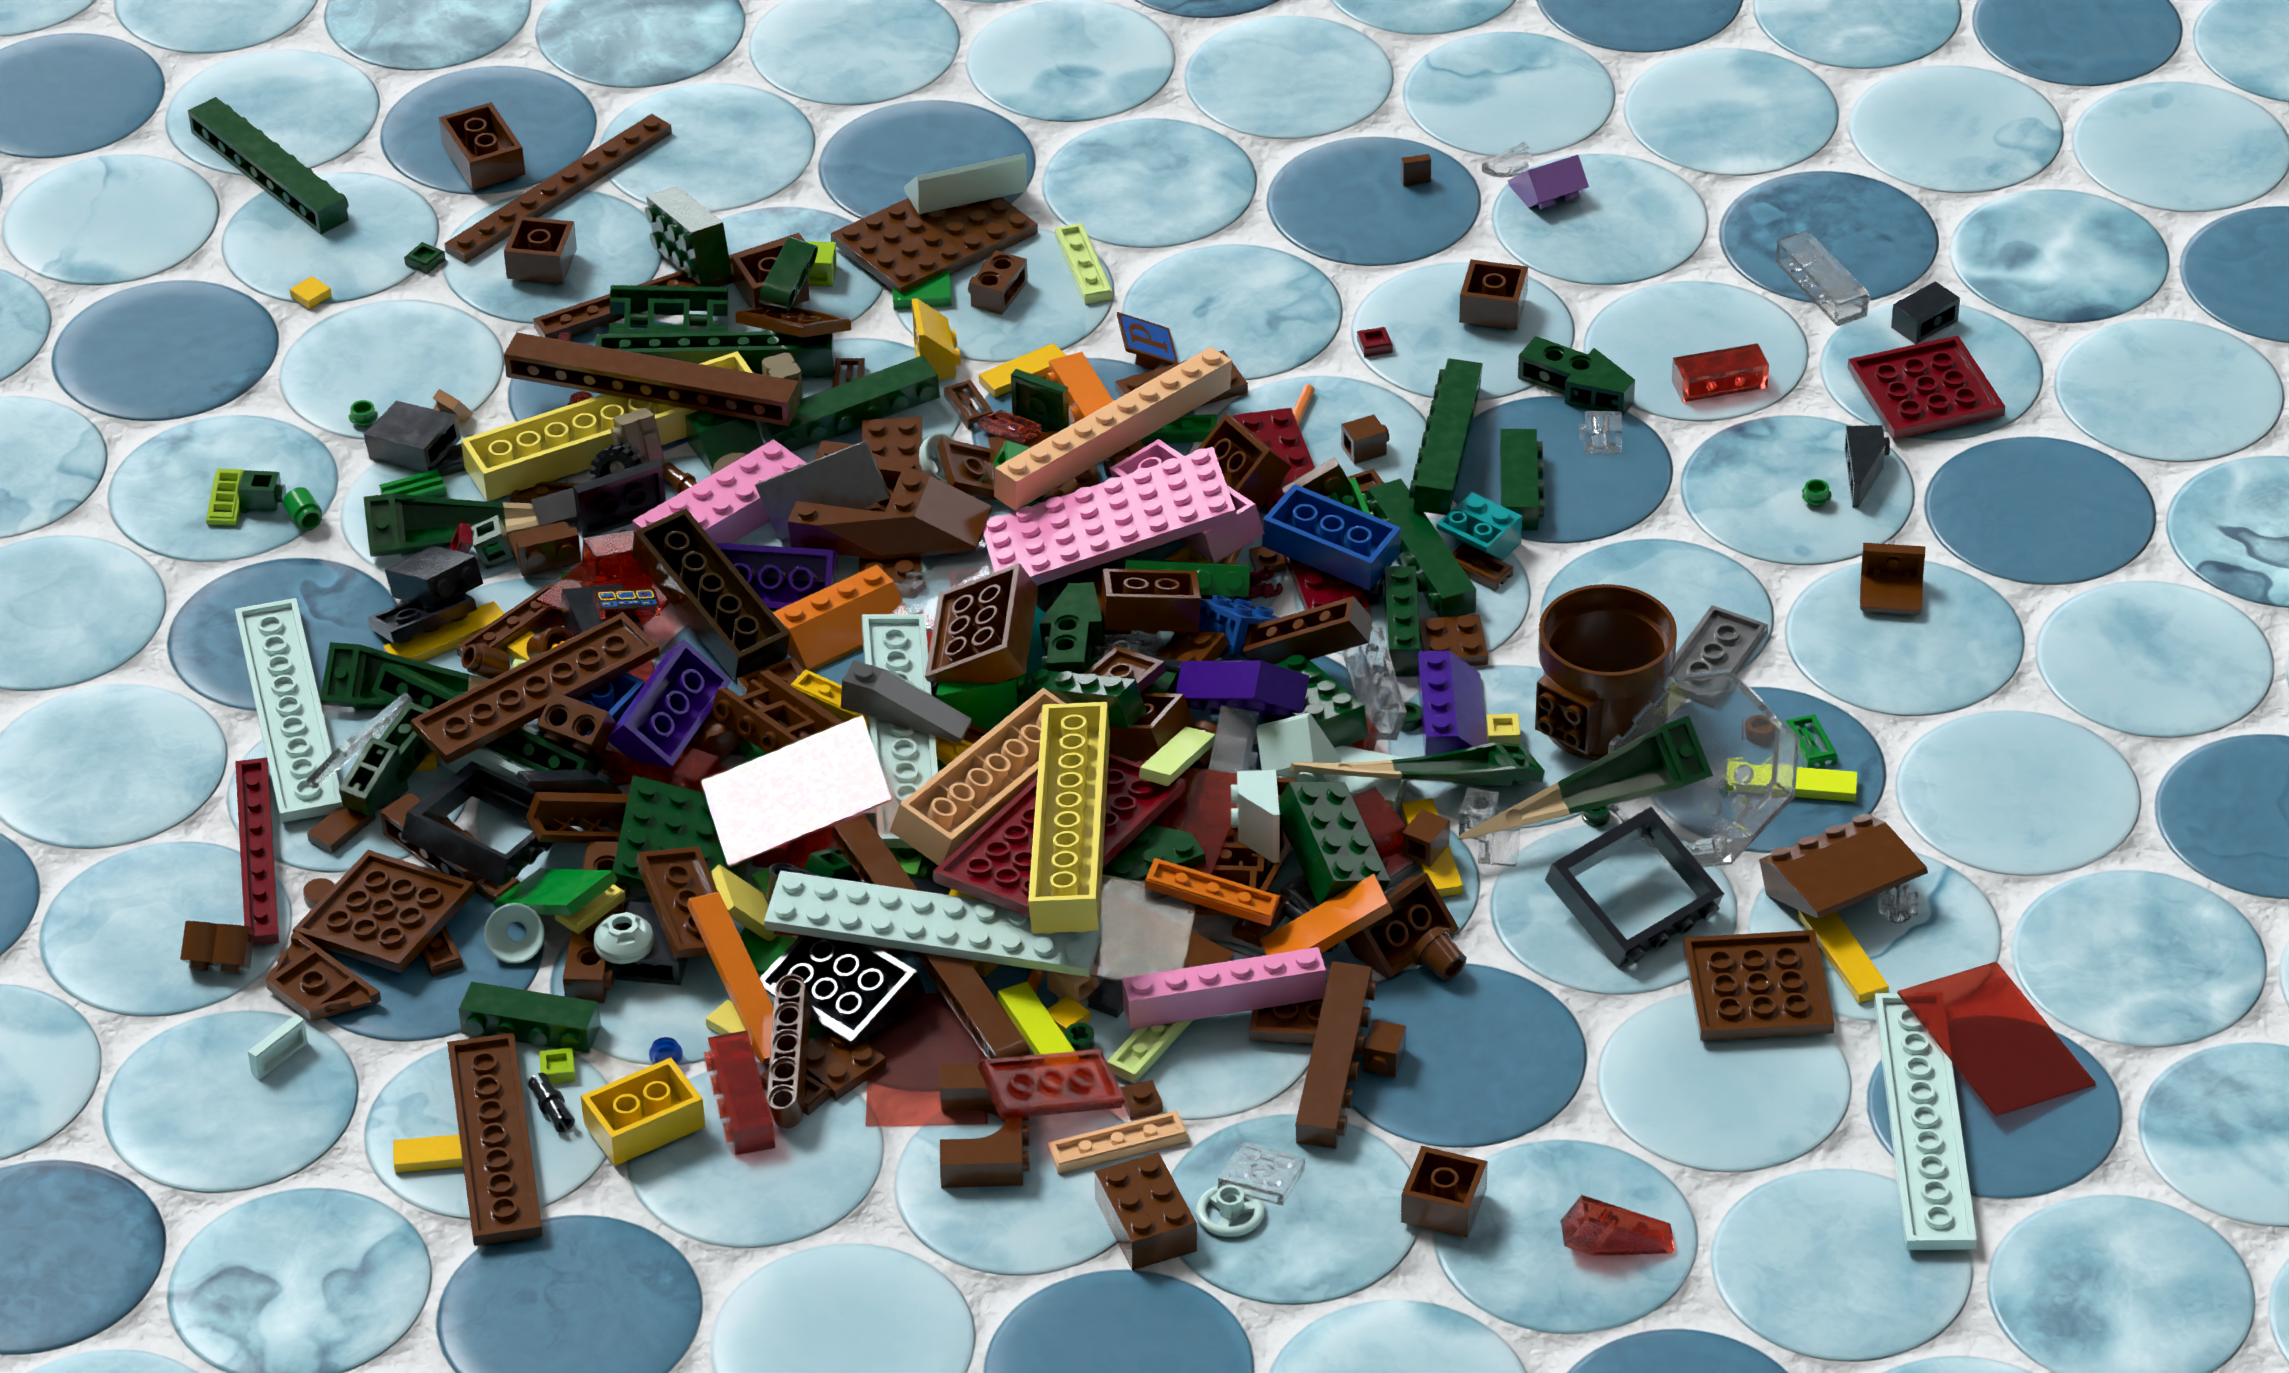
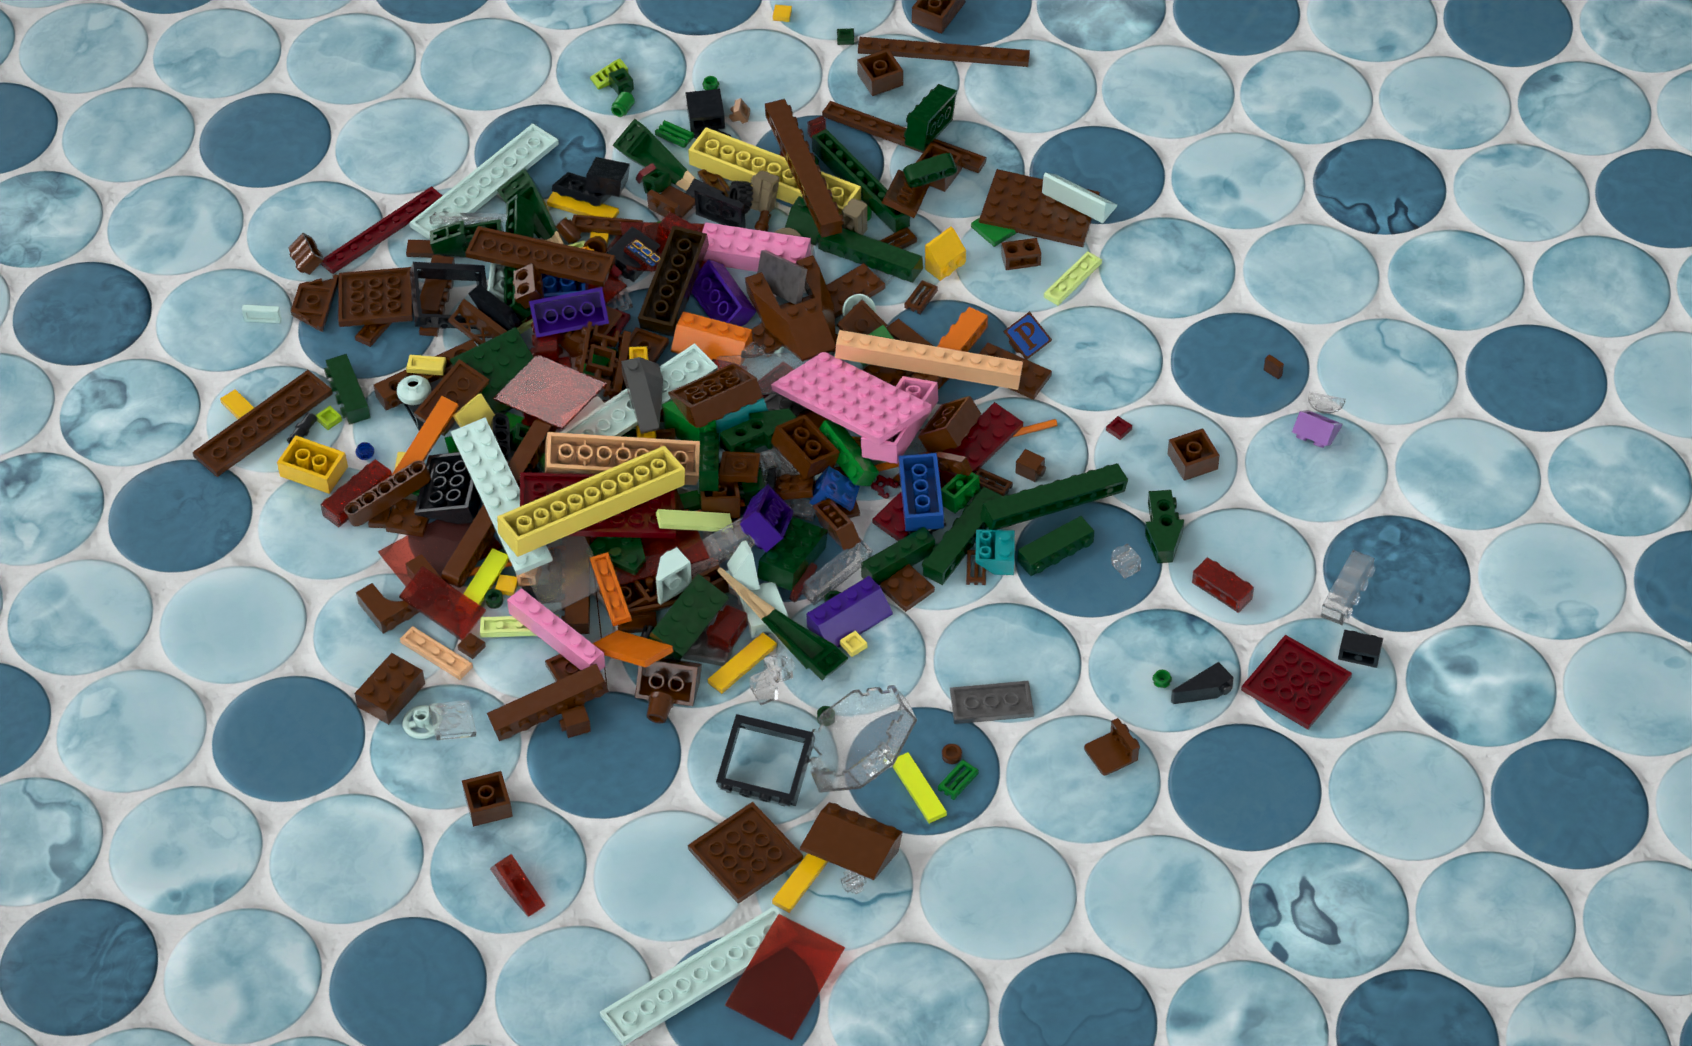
camera: 55 degrees right, 10 degrees up
reddish brown tile [303,878,335,908] -> none
light aqua piece [484,903,545,963] -> none
green tile [493,868,617,916] -> none
dark green fence [609,285,728,334] -> none
lime brick [807,241,837,286] -> none
yellow tile [979,343,1067,398] -> none
clear red tile [979,410,1042,444] -> none
dark green tile [1011,369,1069,432] -> none
green tile [1141,414,1217,444] -> none
reddish brown brick [1402,809,1450,867] -> none
dark green plate [1458,715,1713,840] -> none
reddish brown cylinder [1535,584,1677,761] -> none

